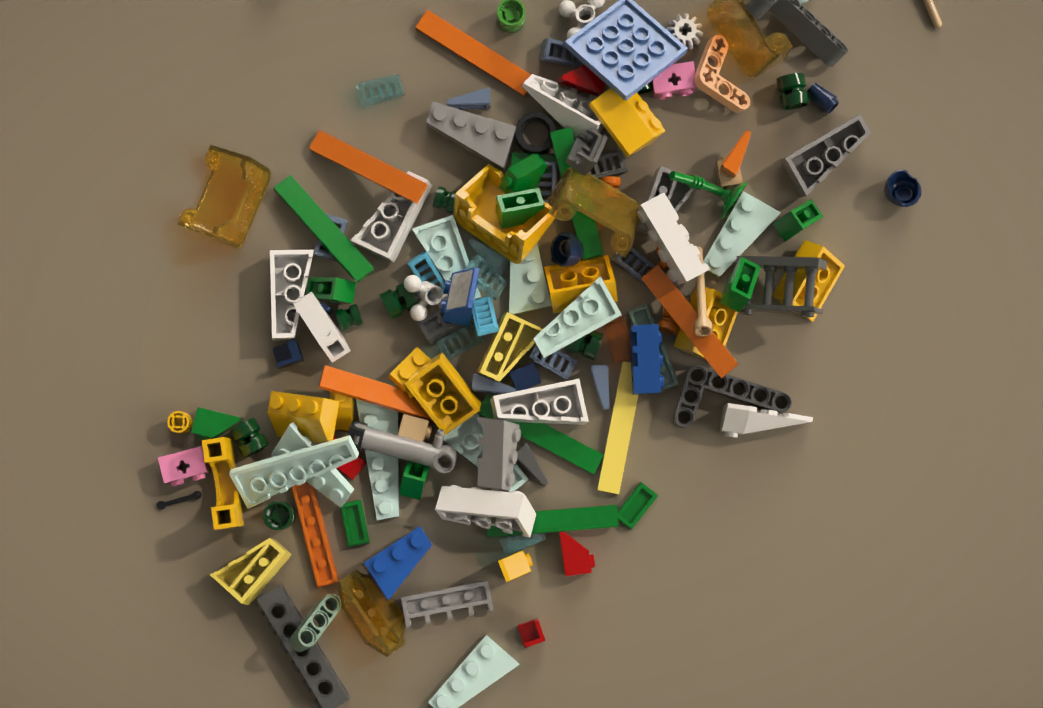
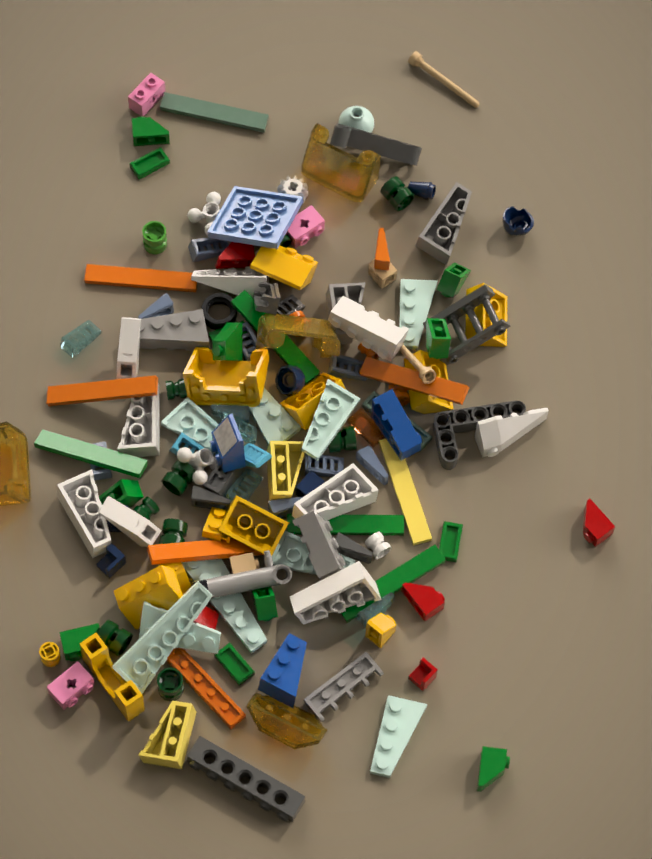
camera: 30 degrees left, 20 degrees down
black hinge [157,491,202,510] -> none
sand green beam [290,594,341,652] -> none
green slope [496,188,545,229] -> none
green dish [669,171,747,219] -> none
light nougat beam [694,35,750,113] -> none
none -> white slope [116,317,141,379]
none -> dark green wheel [159,518,188,544]
none -> dark grey slope [191,486,231,510]
none -> white wheel [365,532,392,559]
none -> red slope [583,498,615,547]

